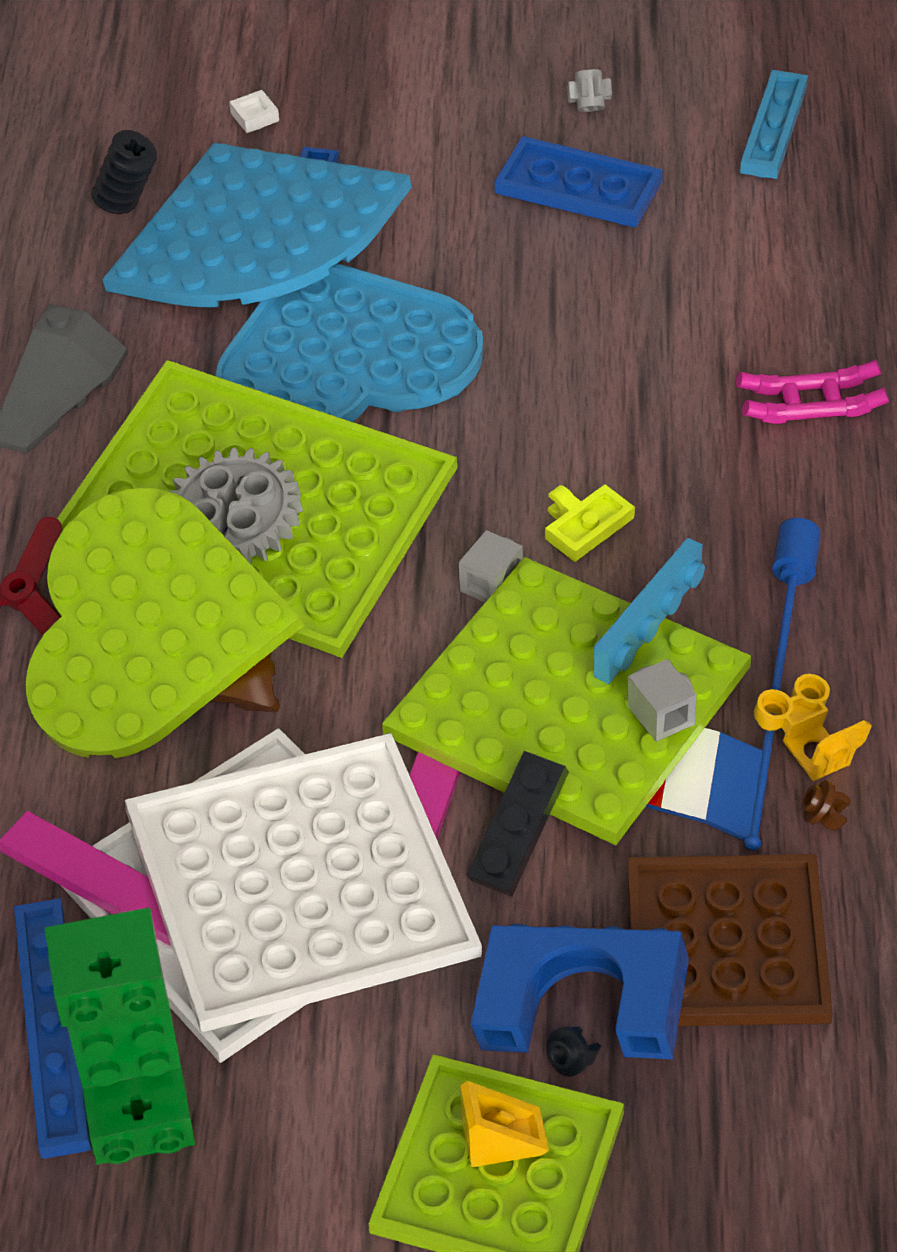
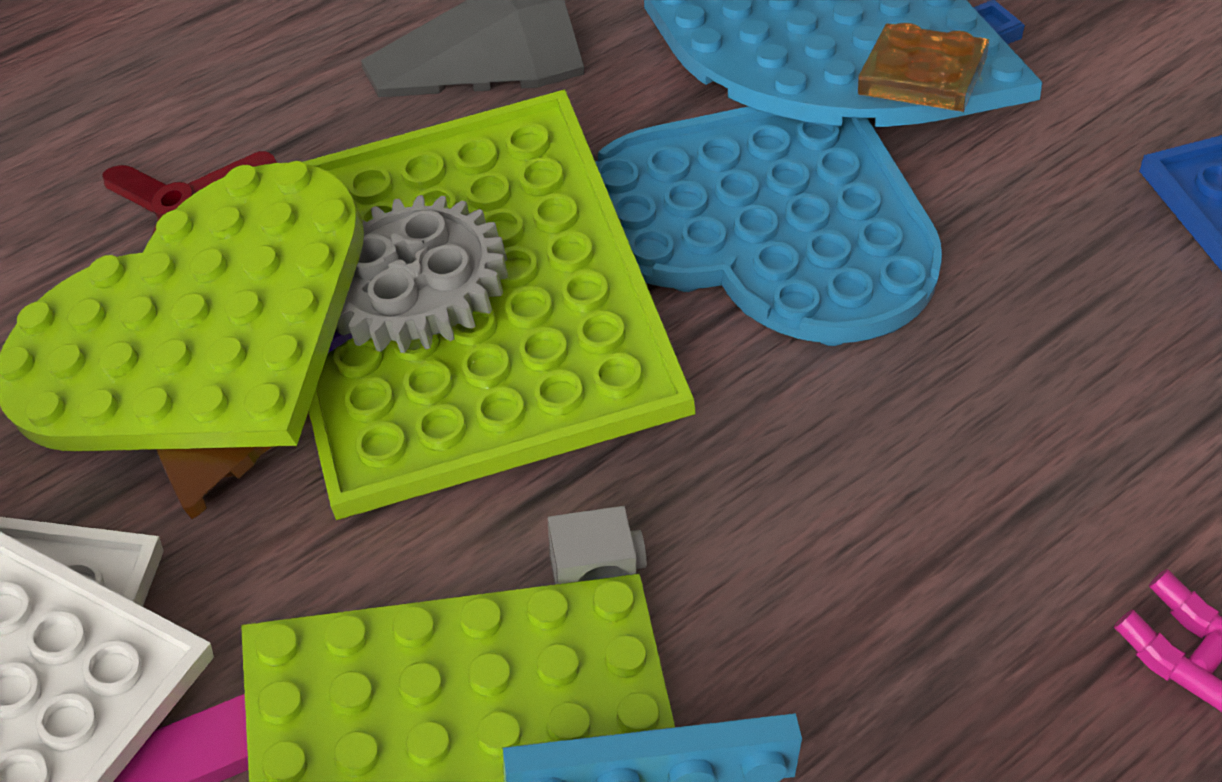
camera: 45 degrees right, 0 degrees up
neon yellow plate [545,484,635,562] -> none
none -> clear orange plate [858,23,989,112]

